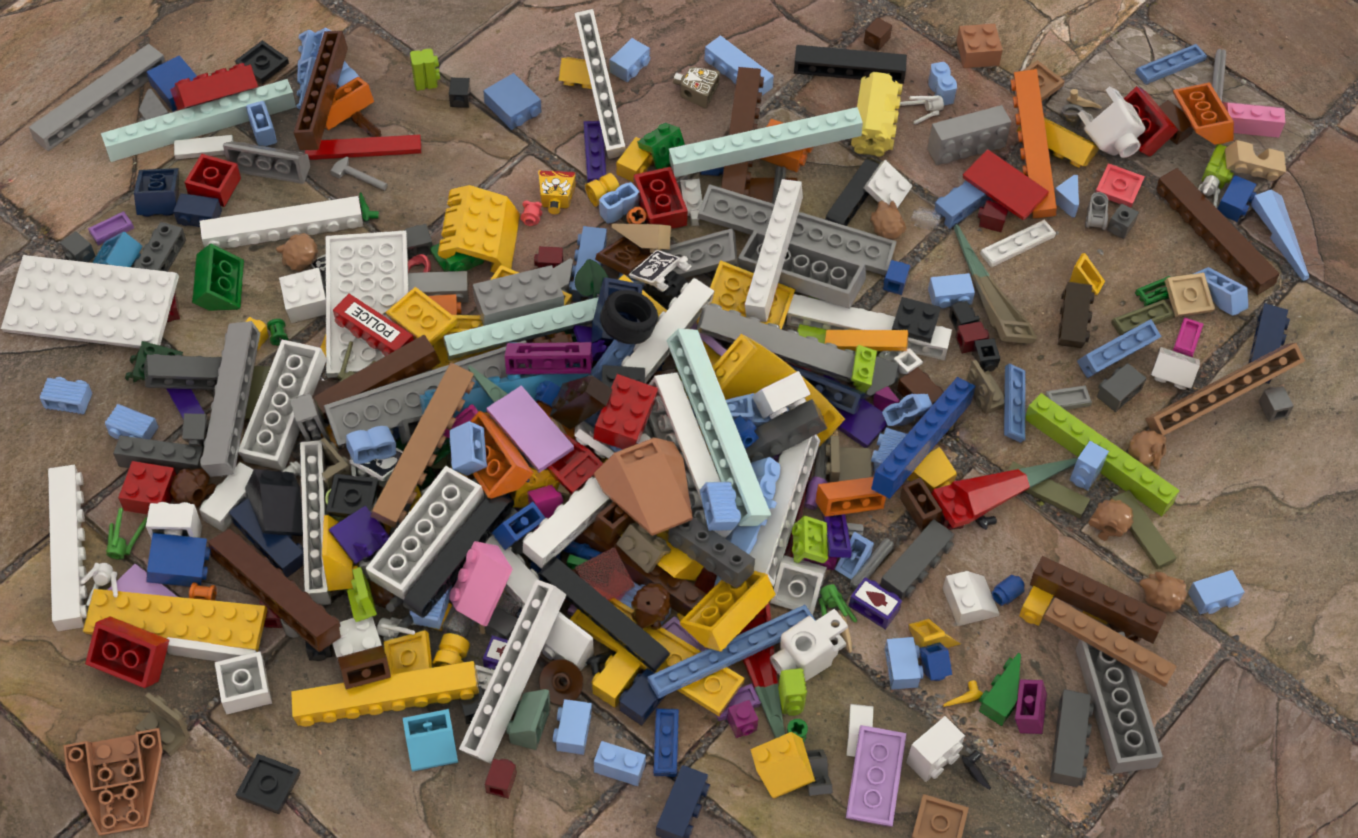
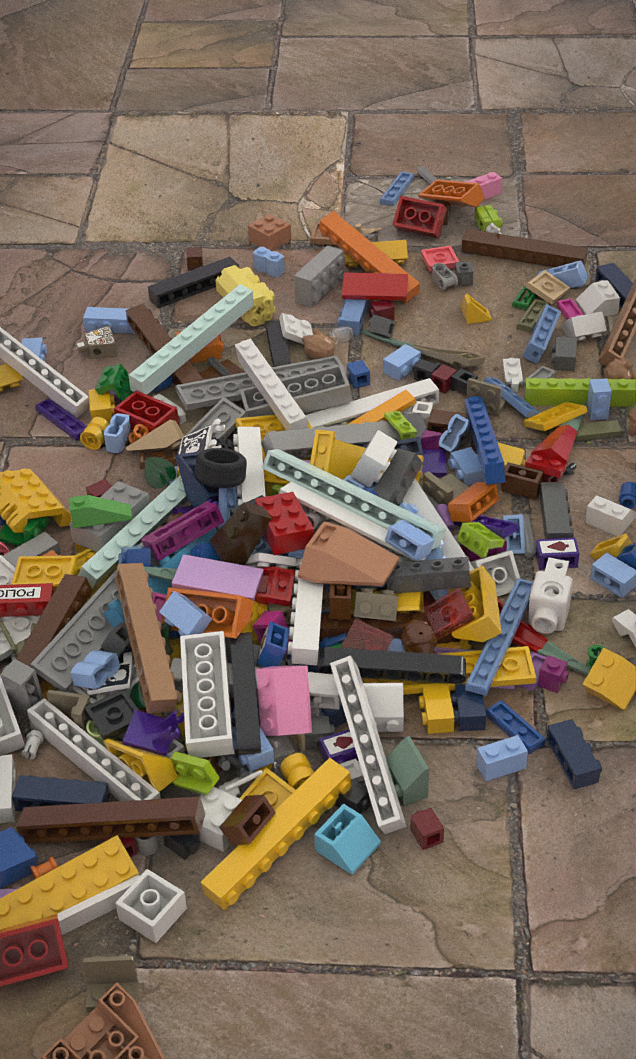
camera: 35 degrees left, 15 degrees down
black plate [235,753,301,814] -> none
black slope [245,469,303,536] -> none
coral brick [520,200,543,226] -> none
yellow torso [538,170,576,214] -> none
reddish brown dish [539,659,584,705] -> none
light blue brick [553,699,592,755] -> none
medium blue brick [569,226,607,302] -> none
black bar [585,650,616,676] -> none
lime brick [778,668,807,716] -> none
bright green plant [818,584,857,622] -> none
black plate [892,297,941,343] -> none
white plant [900,95,944,124] -> none
white tile [980,219,1056,268] -> none
light blue slope [1054,175,1079,217] -> none
dark brown wedge [1058,282,1095,348] -> none
white piece [1078,86,1145,158] -> none
blue brick [1217,175,1257,222] -> none
tan arch [1225,140,1286,181] -> none
light blue wedge [1251,190,1309,281] -> none
none -> bright green slope [69,495,133,529]
none -> blue brick [118,546,151,567]
none -> dark grey brick [368,314,397,338]
none -> clear red tile [424,588,475,640]
none -> white hinge [502,358,523,392]
none -> yellow tile [523,402,588,431]
none -> white slope [576,280,620,317]

